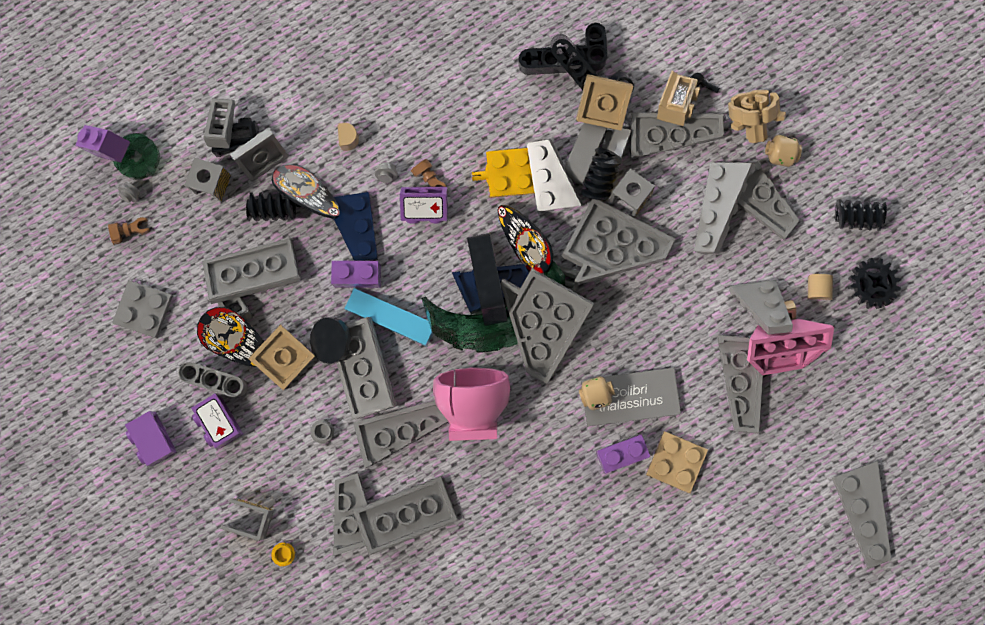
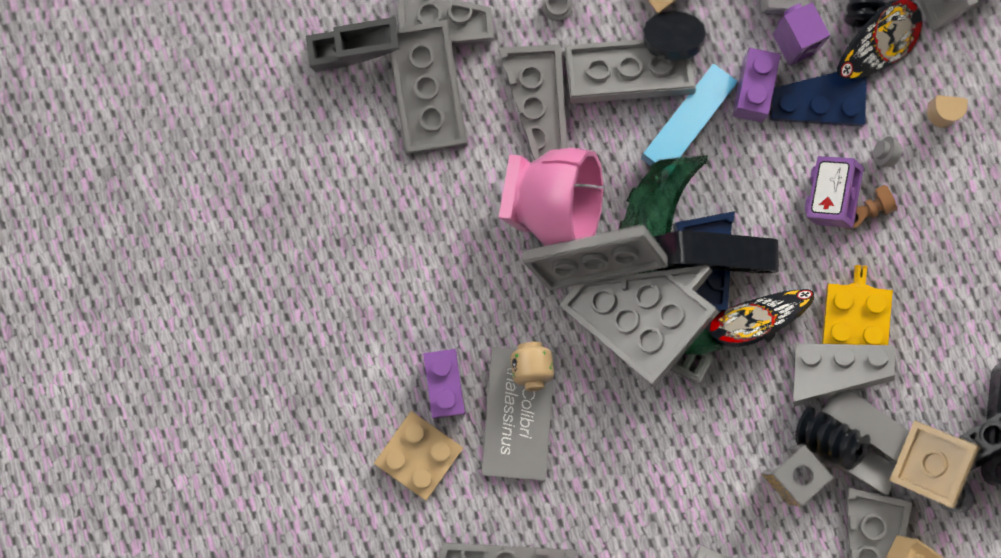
camera: 90 degrees right, 0 degrees up
light grey wing [561,199,675,285] -> none
none -> dark grey slope [306,17,400,72]
none -> light grey tile [522,225,668,290]
none -> medium lavender brick [772,2,830,66]

